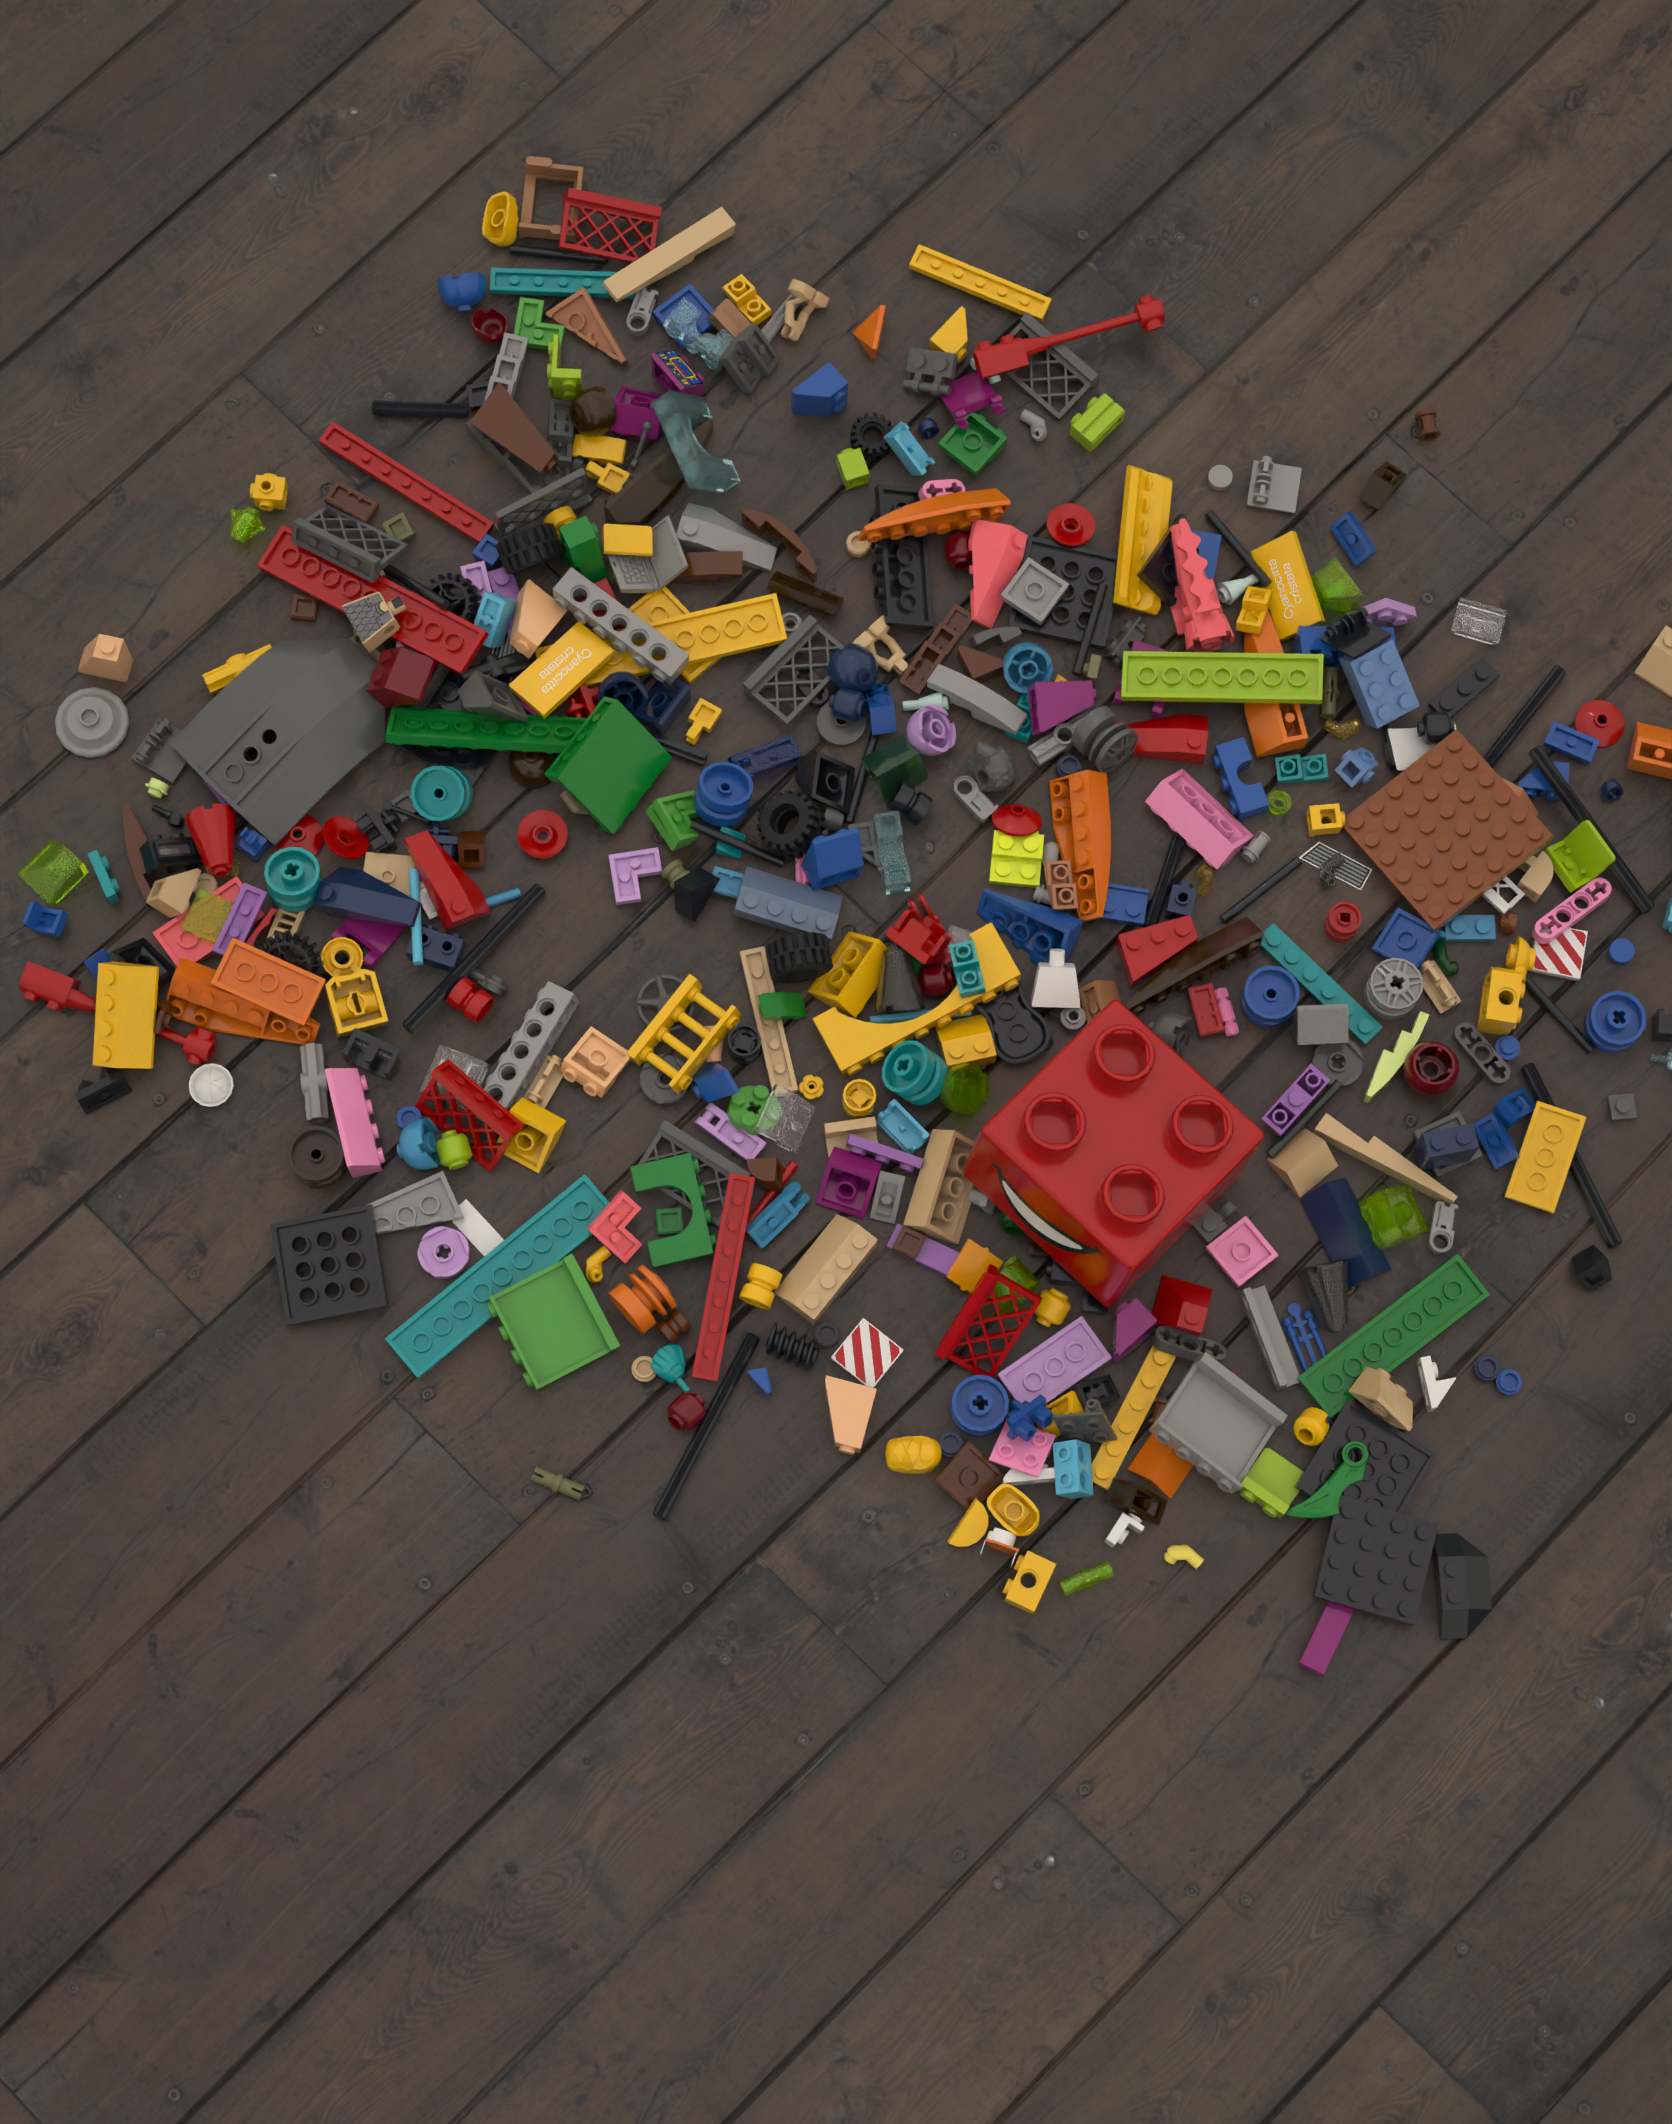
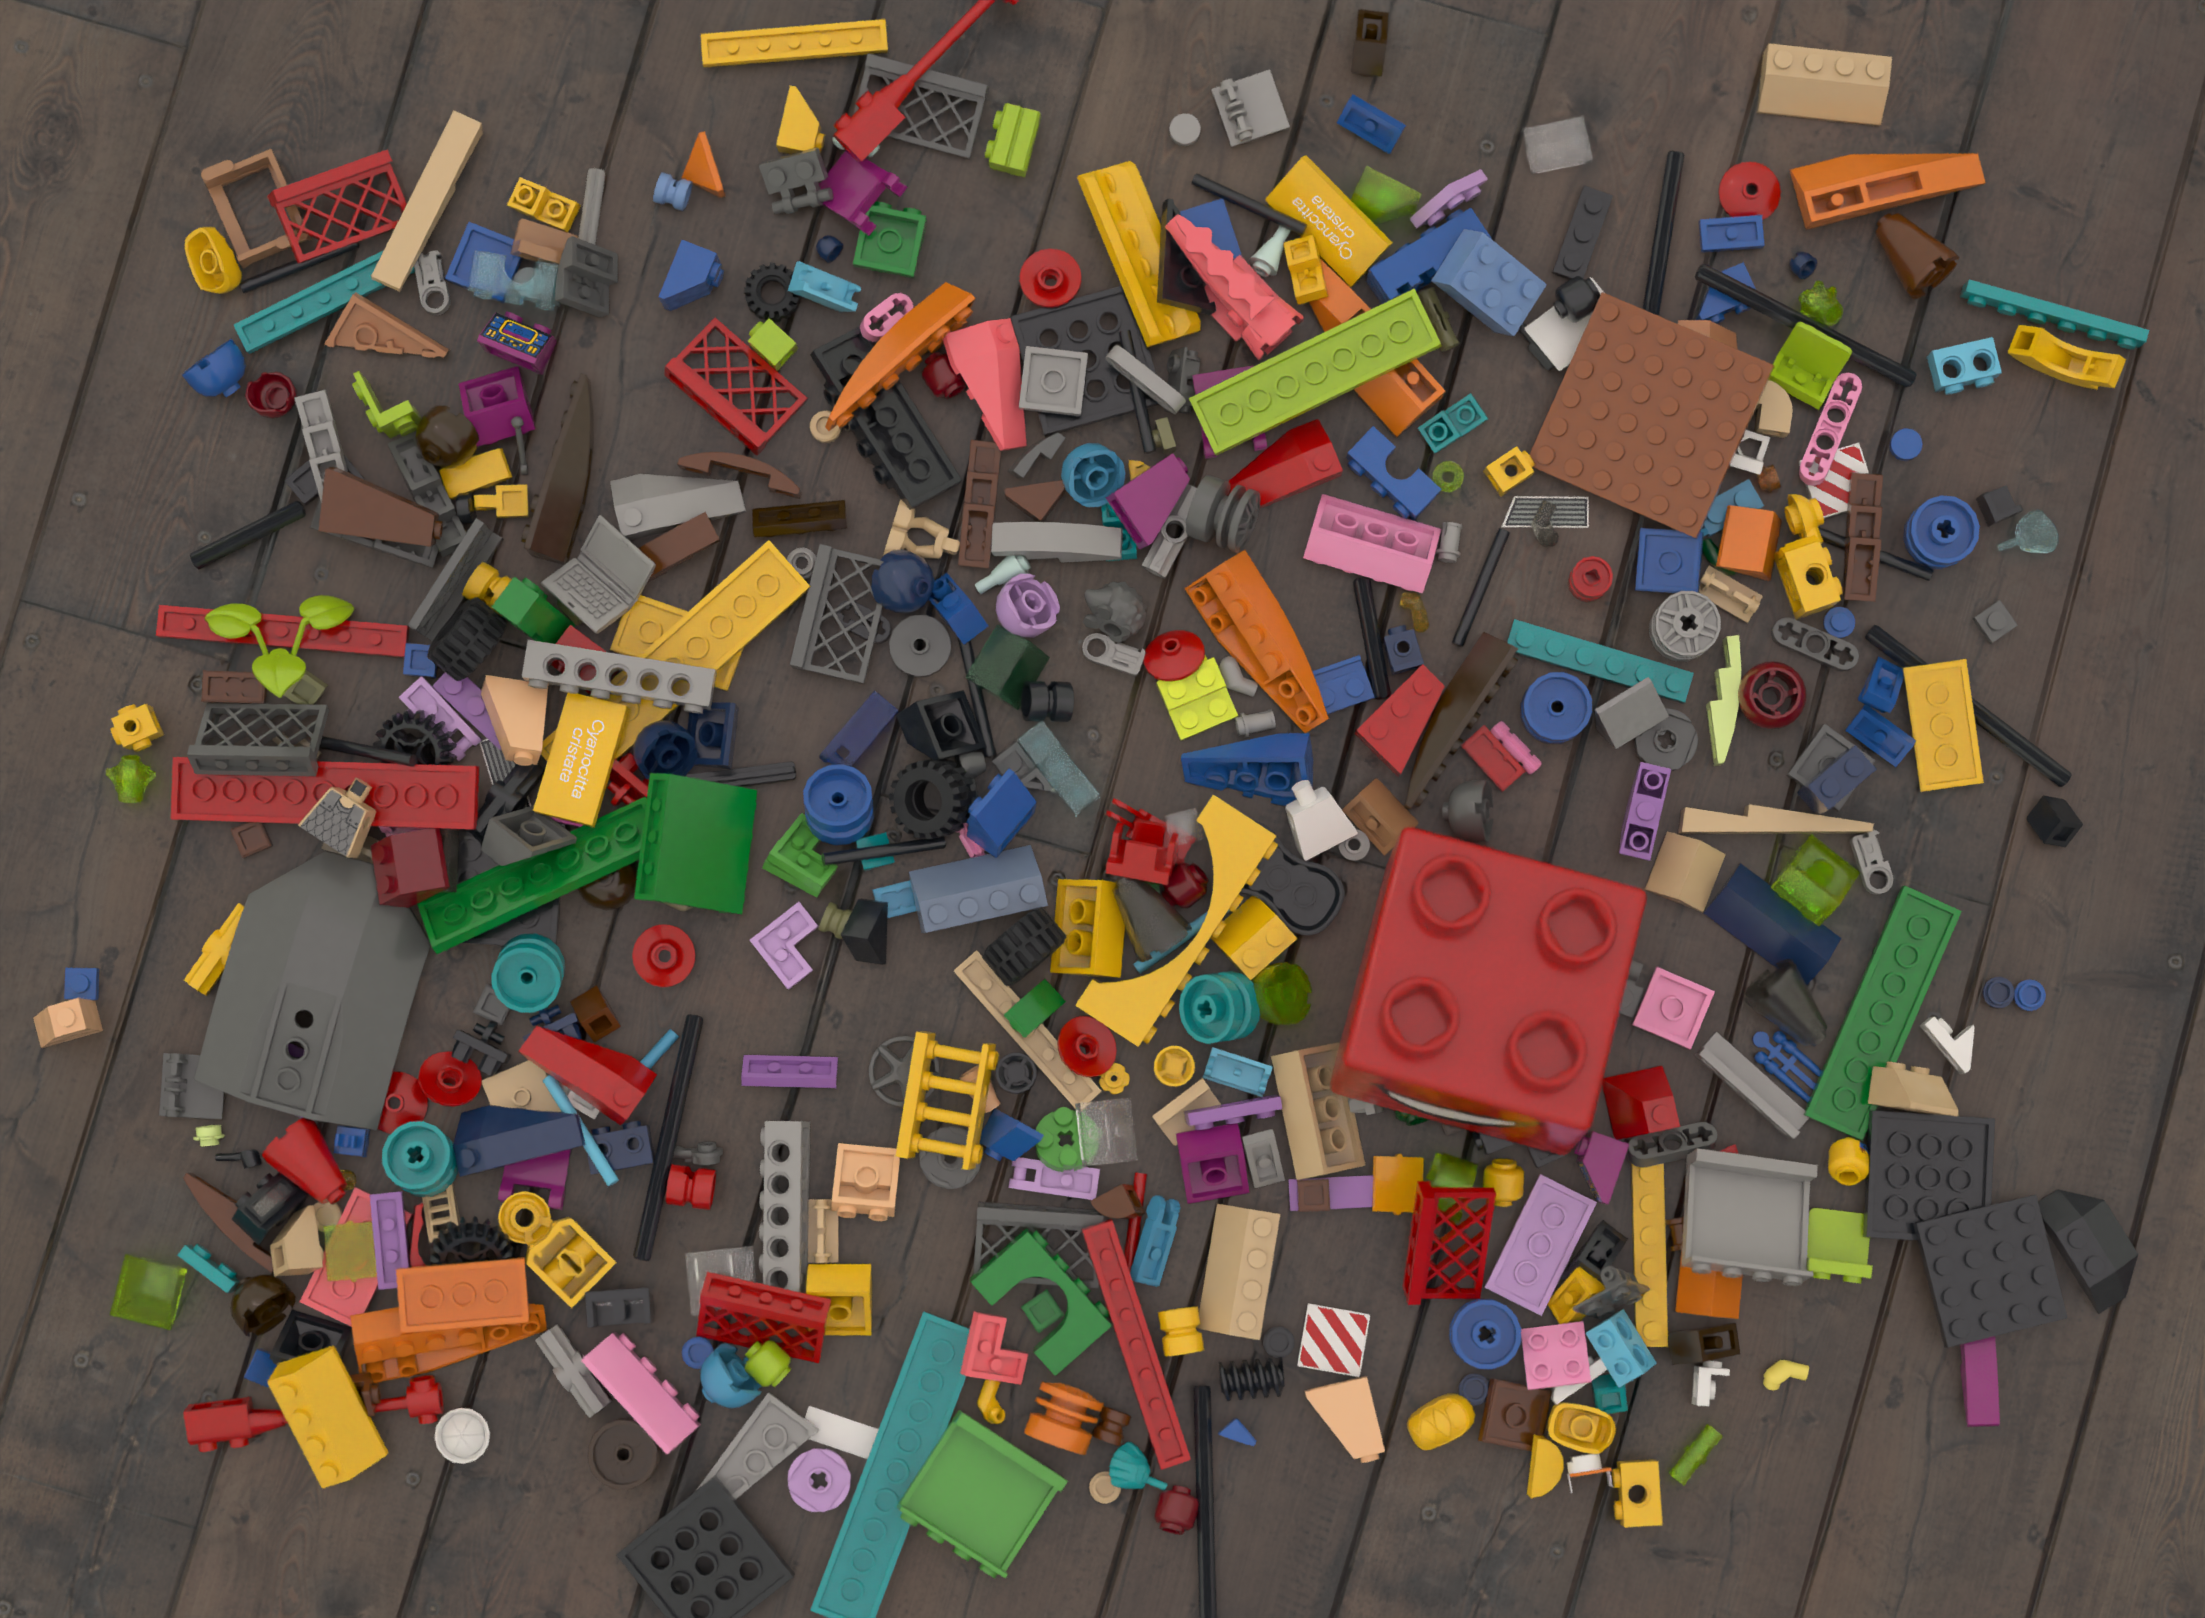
camera: 25 degrees left, 10 degrees up
blue bracket [23,901,69,937] -> none
light grey piece [55,687,129,758] -> none
black tile [74,1067,132,1115] -> none
black hinge [383,800,432,826] -> none
medium azure hinge [474,592,517,648] -> none
bright green plate [514,297,565,350] -> none
yellow slope [601,524,653,556] -> none
clear light blue arch [652,390,741,494] -> none
yellow plate [686,698,722,745] -> none
tan piece [781,279,830,341] -> none
dark blue head [829,688,868,723] -> none
teal slope [949,940,986,998] -> none
blue hips [1006,1394,1053,1442] -> none
light grey arm [1020,409,1047,441] -> none
nougat slope [1044,860,1078,910] -> none
dark blue plate [1057,755,1082,777] -> none
pearl dark grey bar [1266,1079,1343,1159] -> none
green piece [1286,1441,1370,1518] -> none
black hinge [1320,607,1391,659] -> none
clear yellow arm [1323,718,1361,739] -> none
medium blue brick [1335,747,1379,788] -> none
none -> blue plate [64,968,99,1000]
none -> lime plant [204,595,355,698]
none -> dark brown cylinder [230,1274,296,1337]
none -> medium blue wheel [653,172,692,211]
none -> red fence [665,317,807,456]
none -> medium lavender plate [741,1055,838,1088]
none -> red dish [1057,1016,1117,1077]
none -> light grey beam [1105,345,1186,414]
none -> teal slope [1591,1374,1628,1414]
none -> orange slope [1716,505,1782,581]
none -> clear neon green rock [1798,280,1843,326]
none -> reddish brown slope [1843,472,1883,602]

